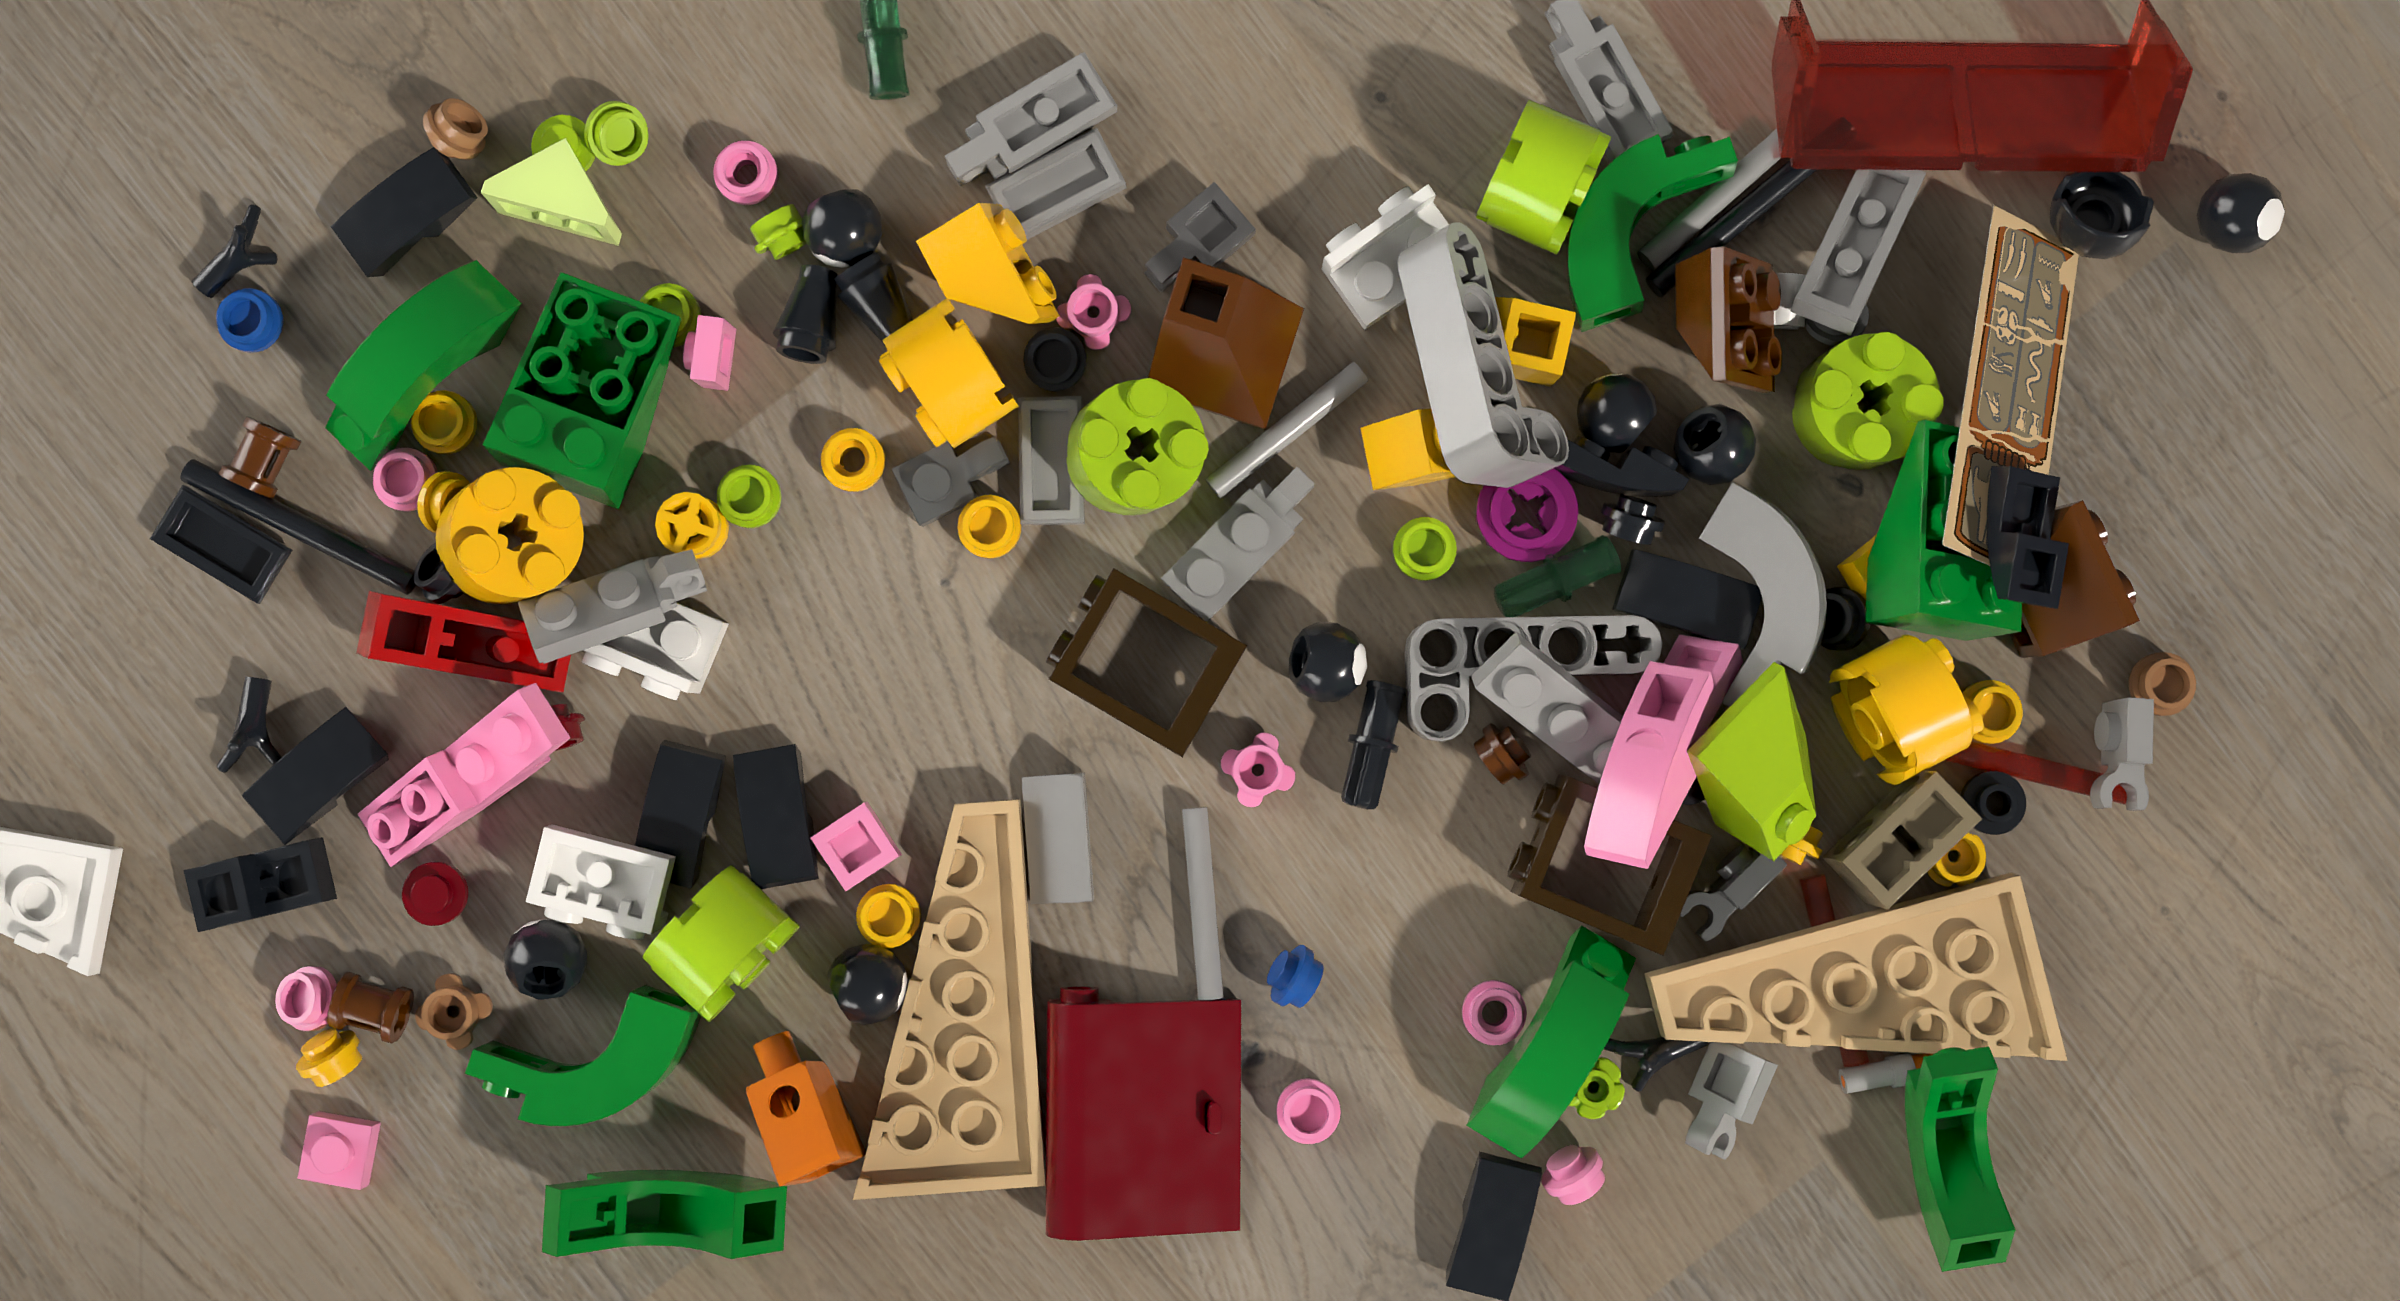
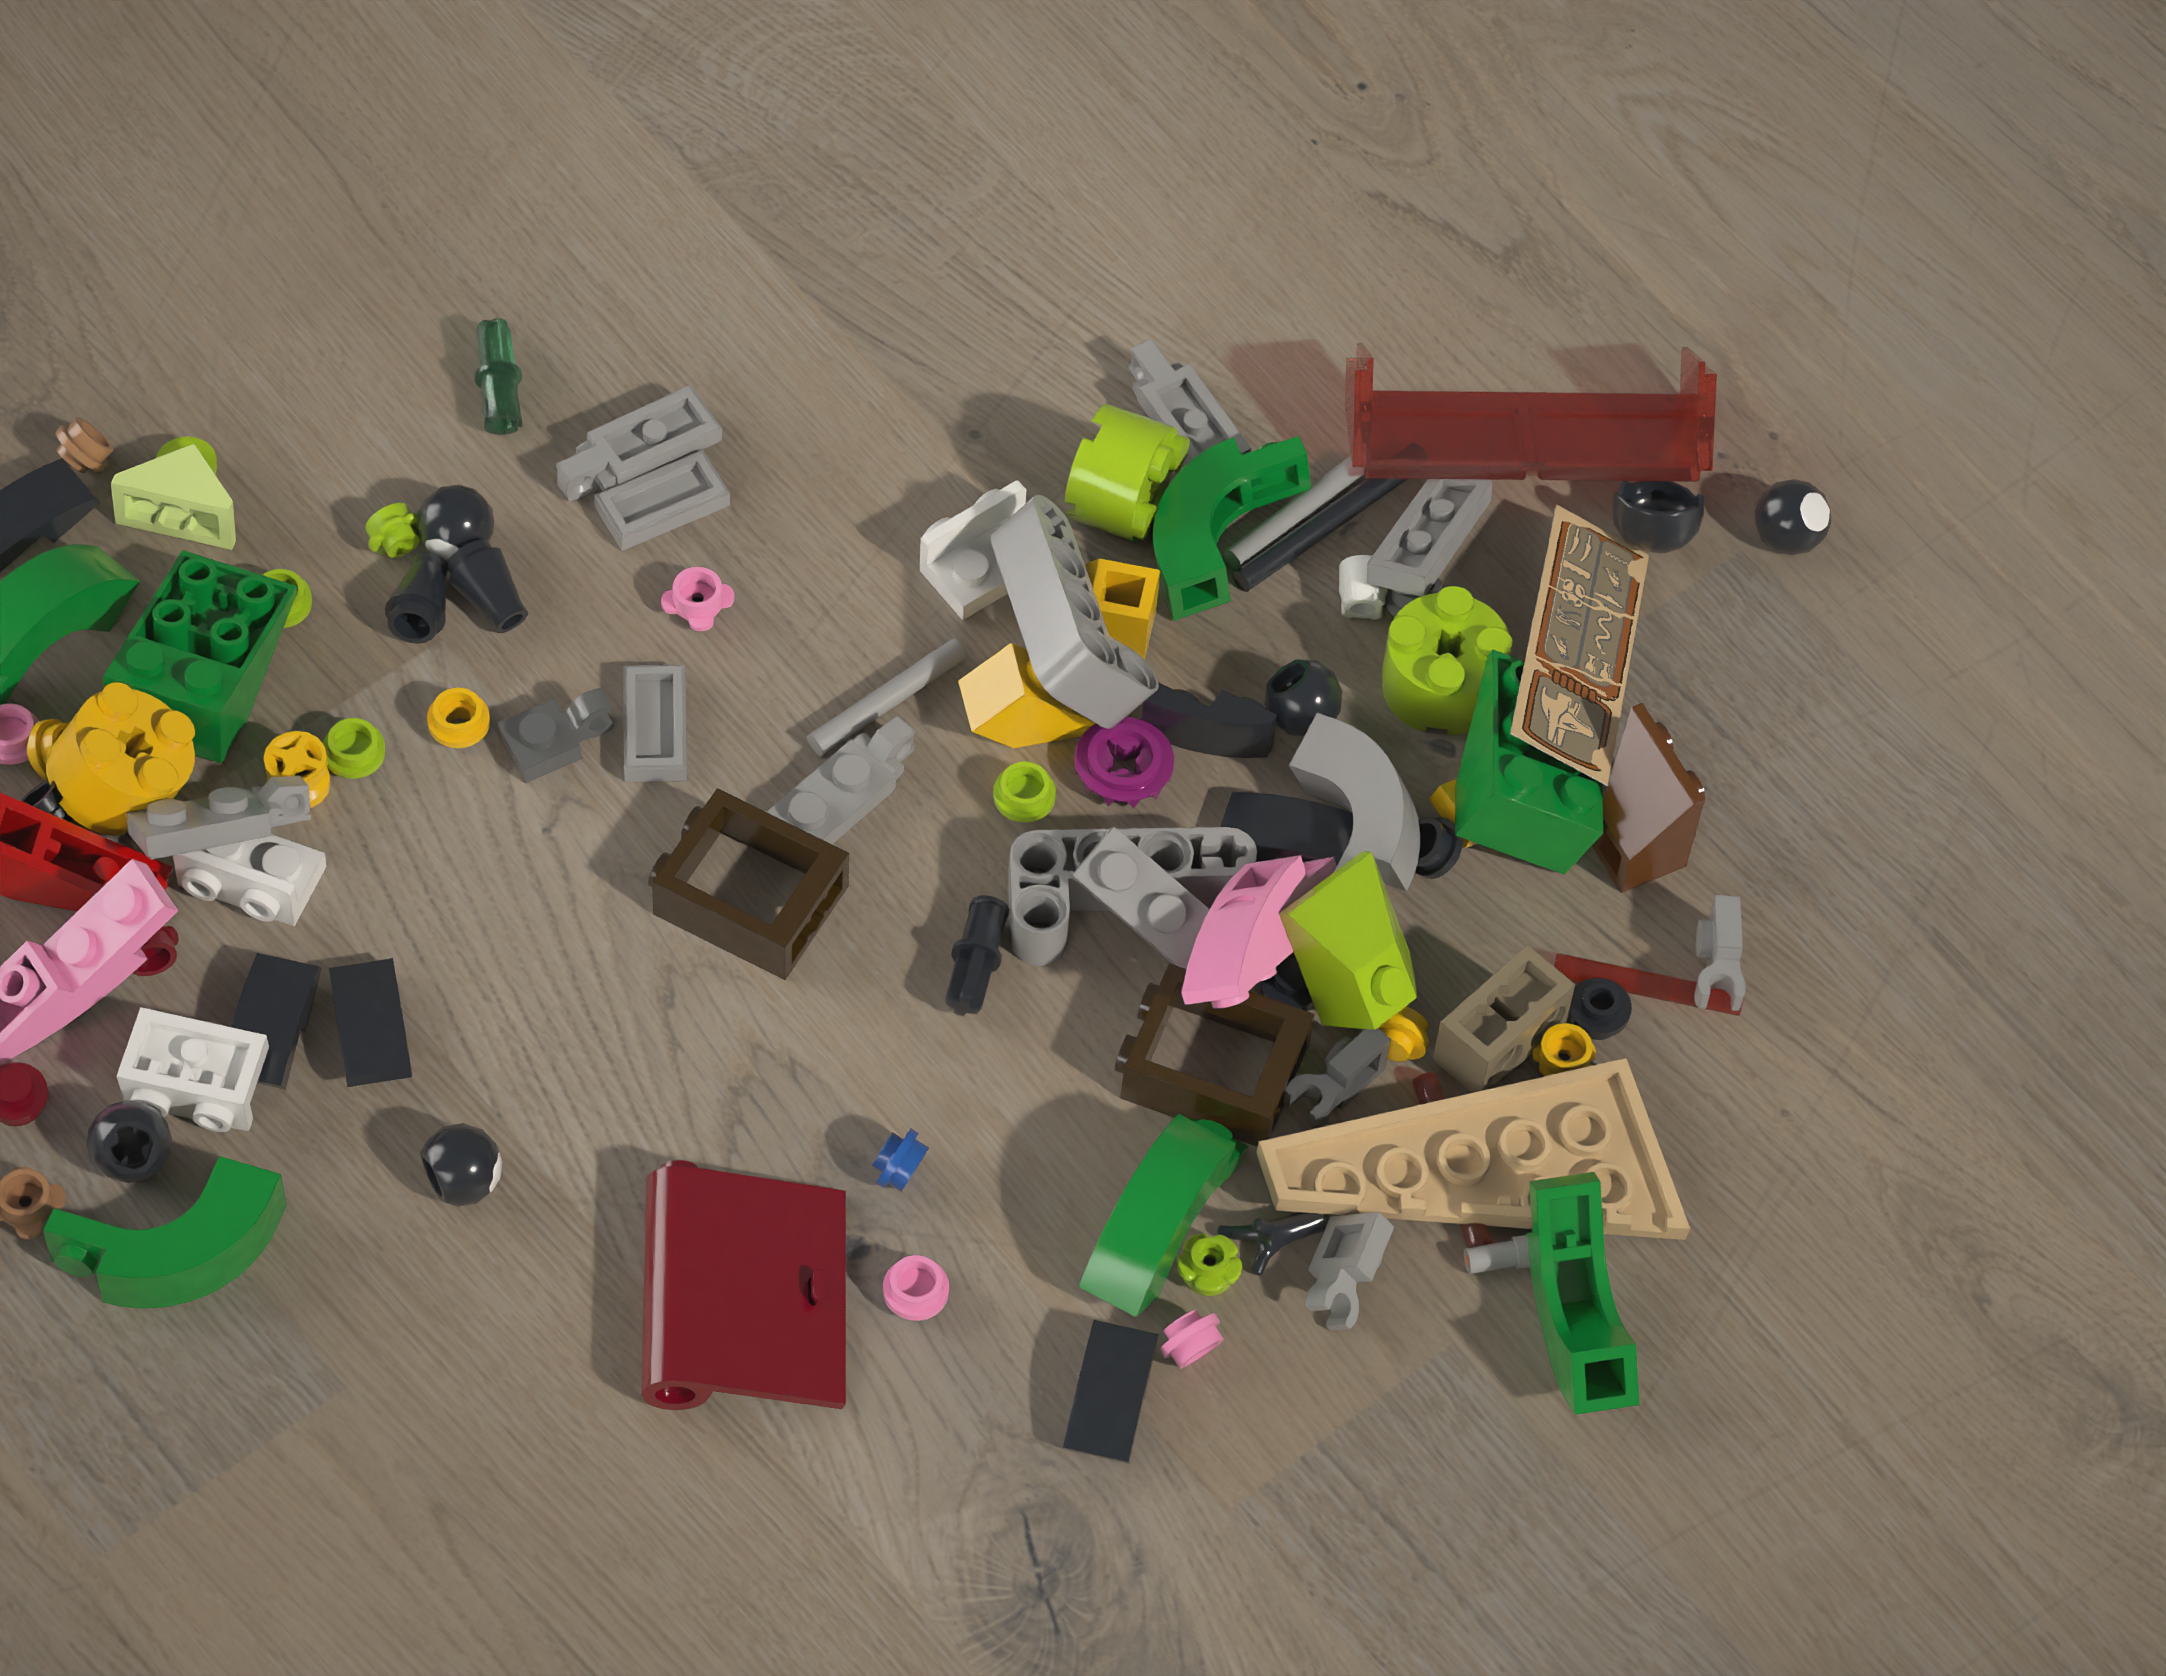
camera: 10 degrees left, 30 degrees down
yellow plate [411,390,477,454] -> none
green arch [542,1170,787,1259] -> none
lime plate [584,101,648,166] -> none
lime brick [642,865,800,1022] -> none
bright pink plate [683,315,736,391] -> none
bright pink plate [713,141,778,205] -> none
orange torso [746,1031,866,1187] -> none
bright pink plate [811,802,902,891] -> none
tan wing [853,799,1046,1200] -> none
yellow plate [856,884,921,948] -> none
yellow brick [879,297,1019,448] -> none
yellow slope [916,203,1060,324] -> none
yellow plate [957,495,1021,559] -> none
light grey slope [1021,772,1094,904] -> none
black plate [1023,327,1087,391] -> none
lime brick [1066,378,1209,515] -> none
flat silver plate [1144,181,1256,292] -> none
reddish brown slope [1148,257,1304,430] -> none
light grey bar [1182,807,1223,1000] -> none
bright pink plate [1221,733,1295,807] -> none
black piece [1289,622,1367,702] -> none
bright pink plate [1462,980,1527,1045] -> none
reddish brown plate [1474,723,1531,785] -> none
clear green axle [1494,535,1621,617] -> none
black piece [1577,374,1657,453] -> none
black plate [1601,494,1665,545] -> none
reddish brown slope [1675,246,1782,393] -> none
yellow brick [1829,634,1984,785] -> none
yellow plate [1962,680,2023,744] -> none
black slope [1987,466,2069,609] -> none
medium nougat plate [2129,652,2196,716] -> none

